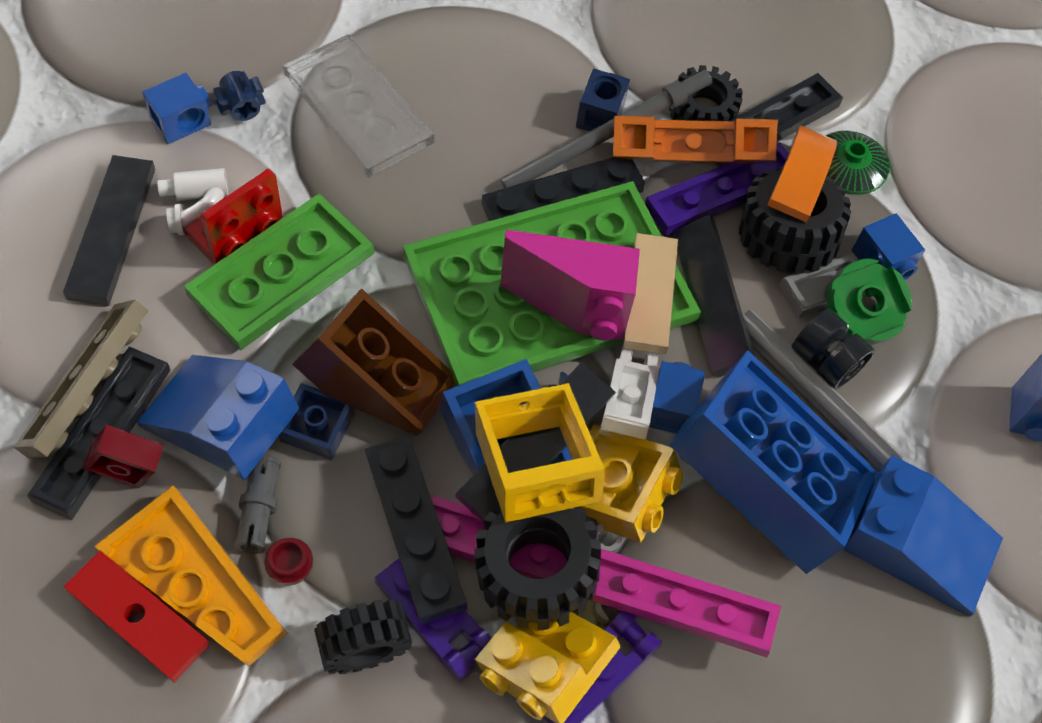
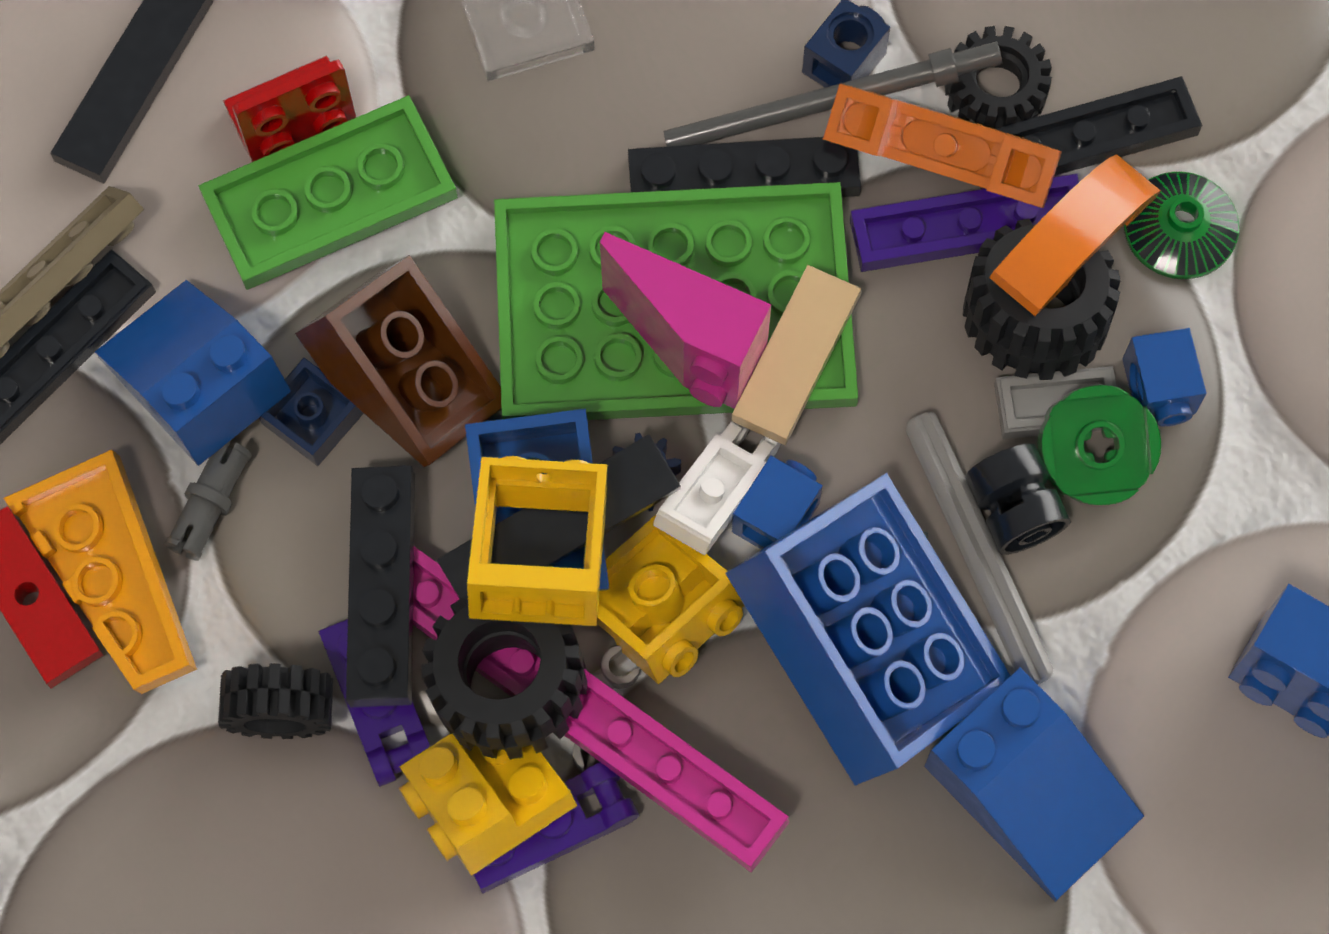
camera: 25 degrees right, 10 degrees up
dark red piece [82,424,164,488] -> none
white plant [158,168,228,236] -> none
dark red plate [264,538,313,586] -> none
black tile [673,215,755,378] -> none

